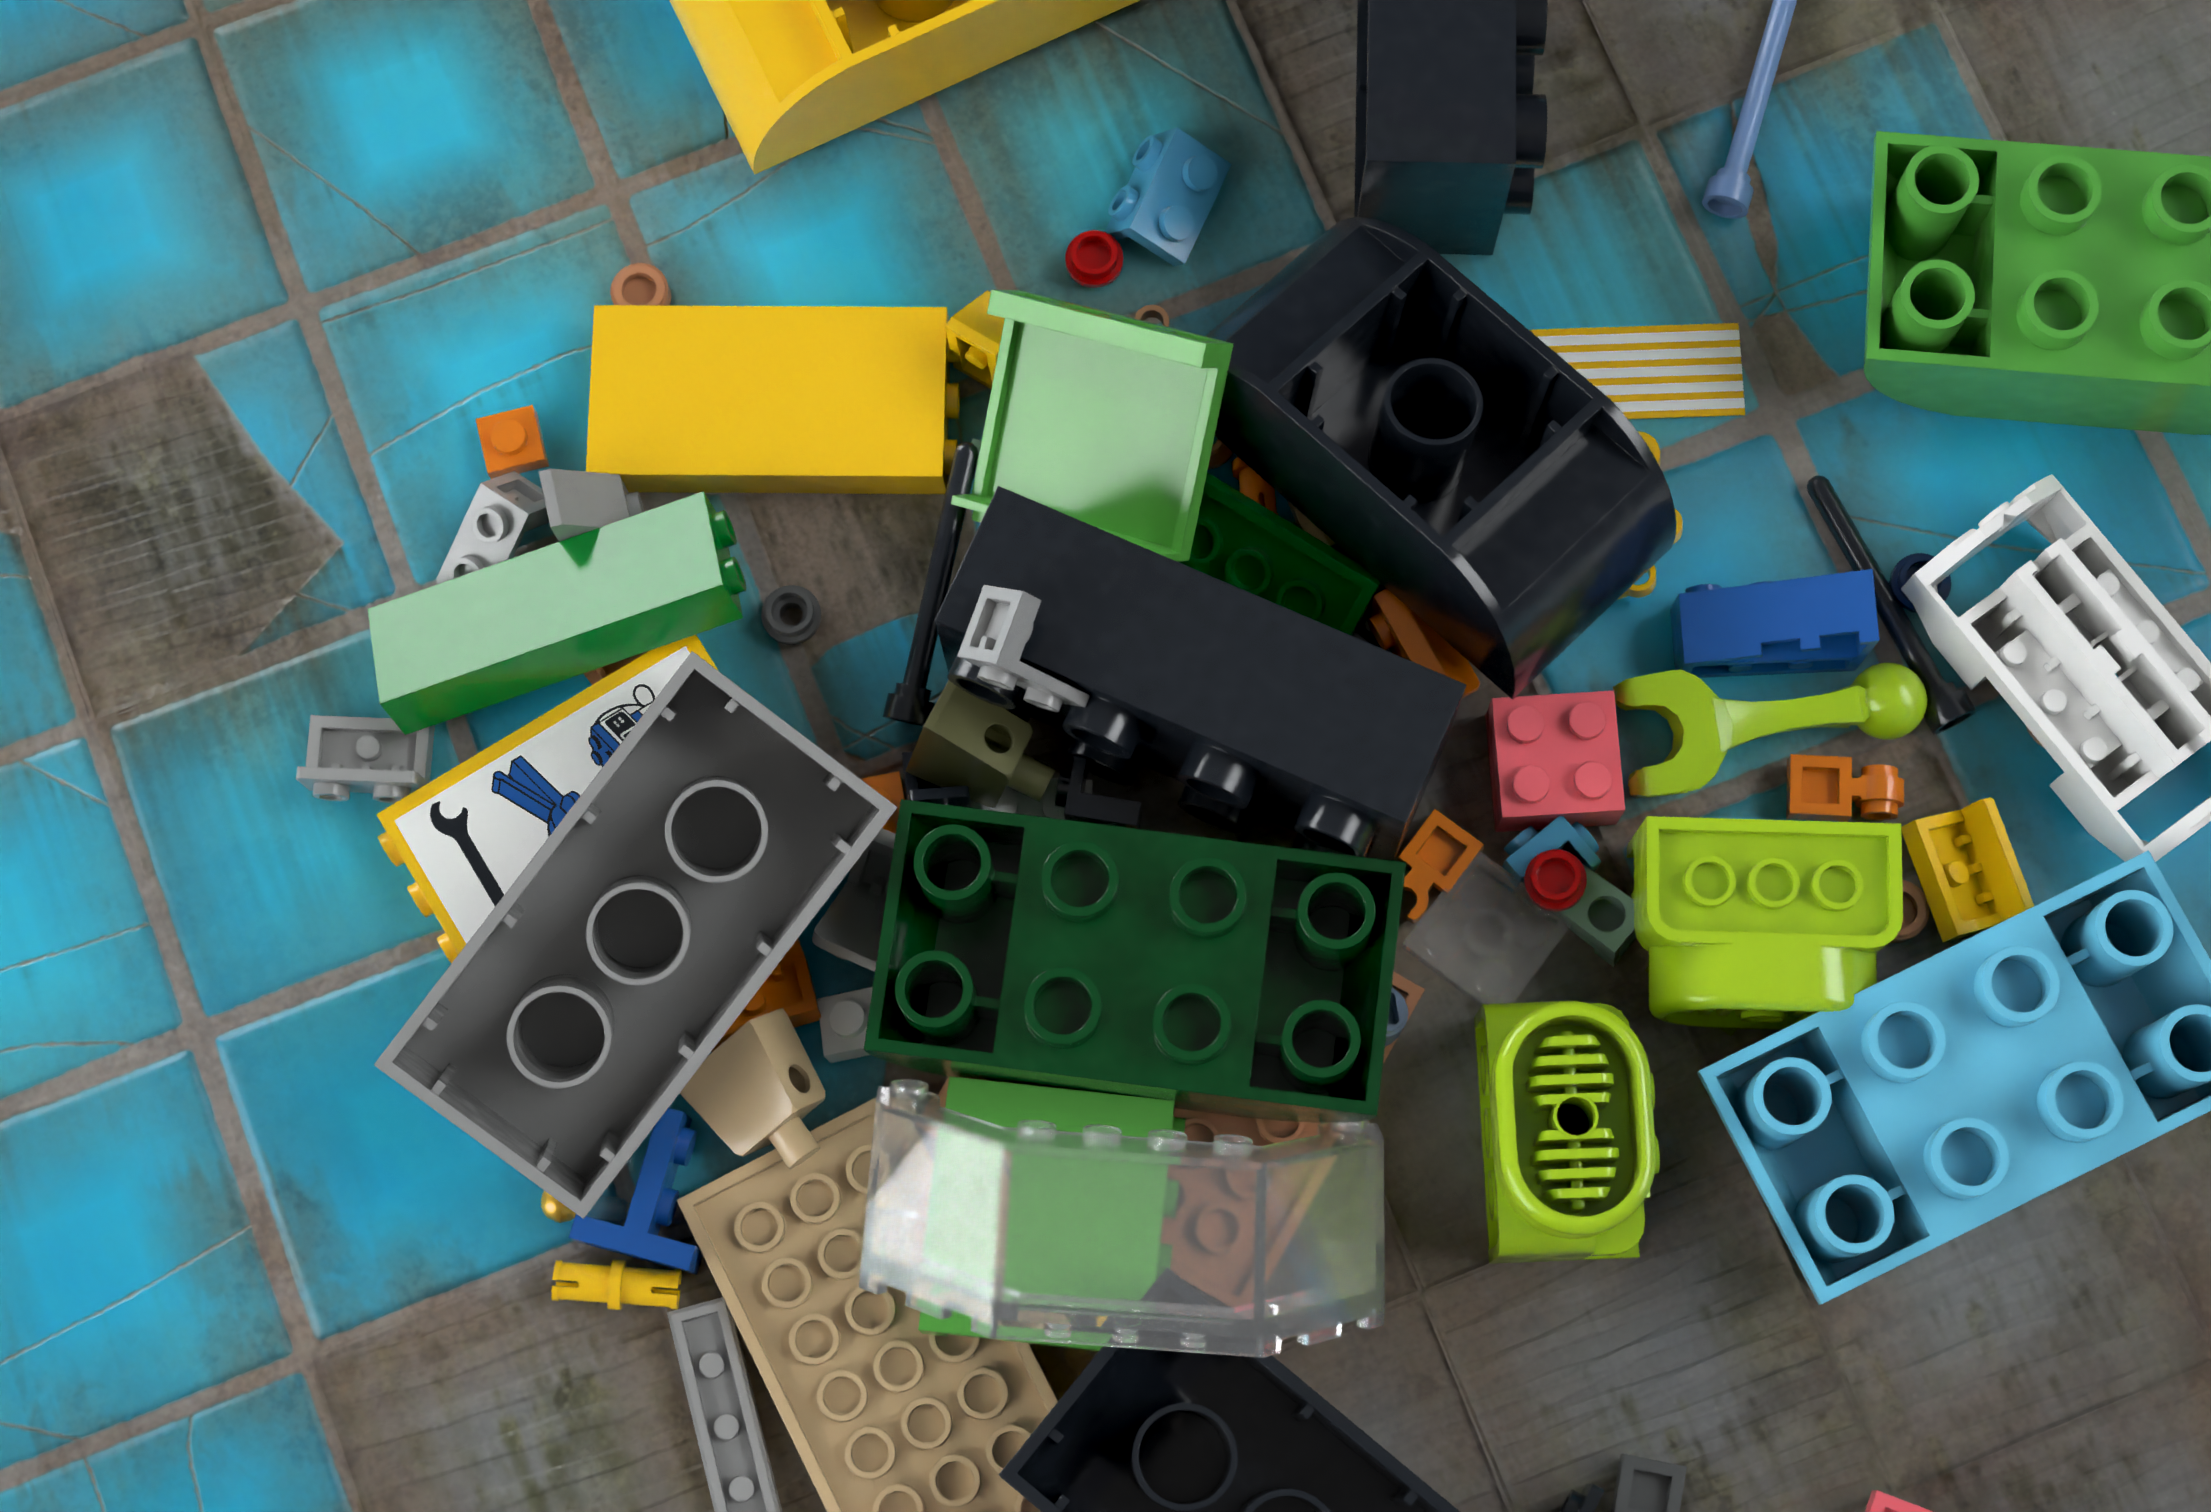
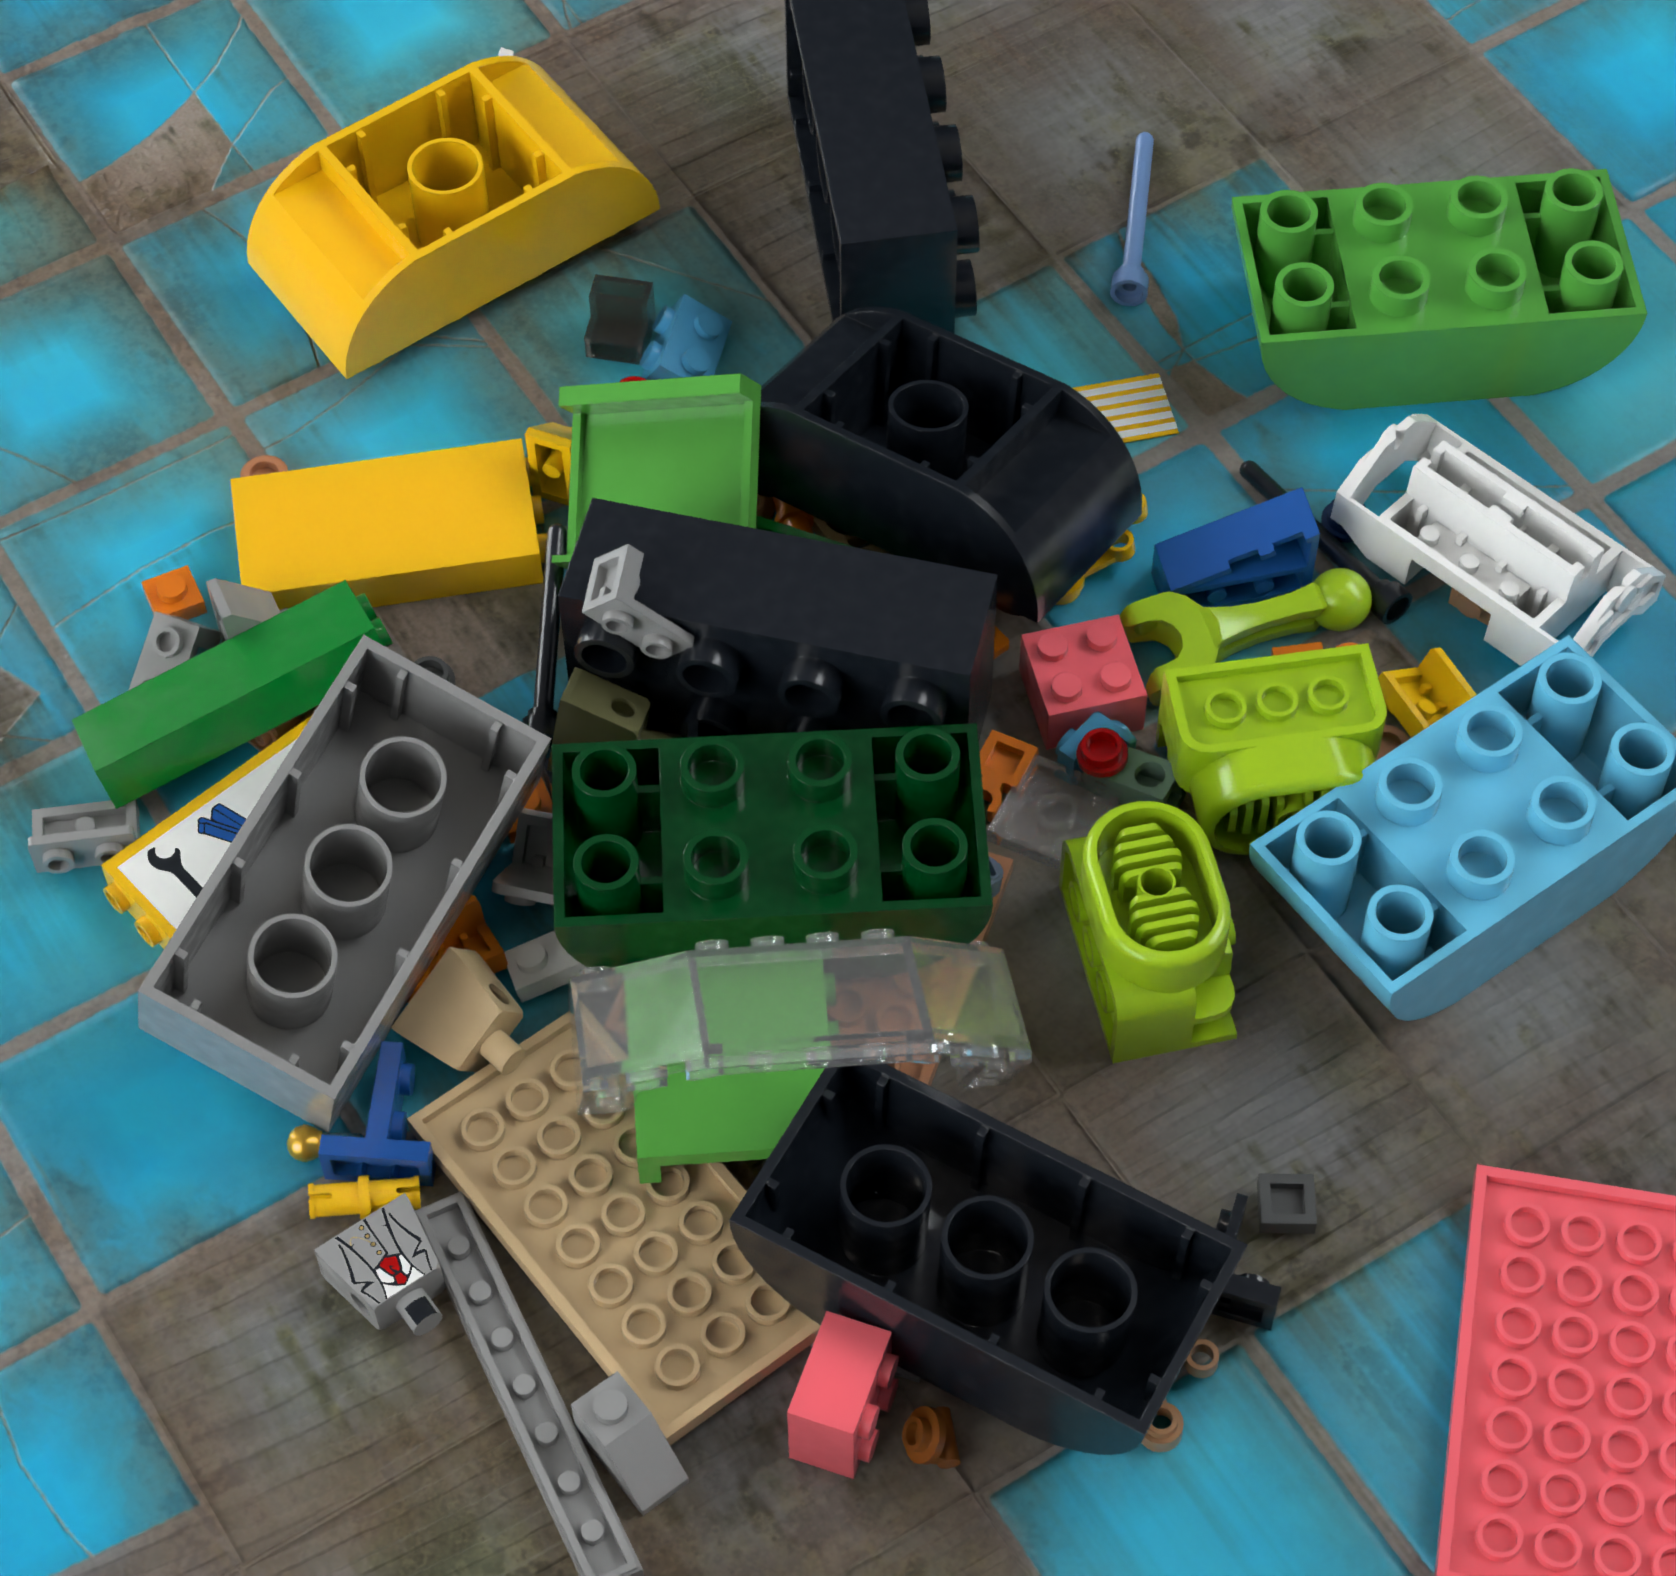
camera: 15 degrees left, 20 degrees down
none -> light grey torso [314,1193,446,1336]
none -> clear smoke piece [584,274,656,365]

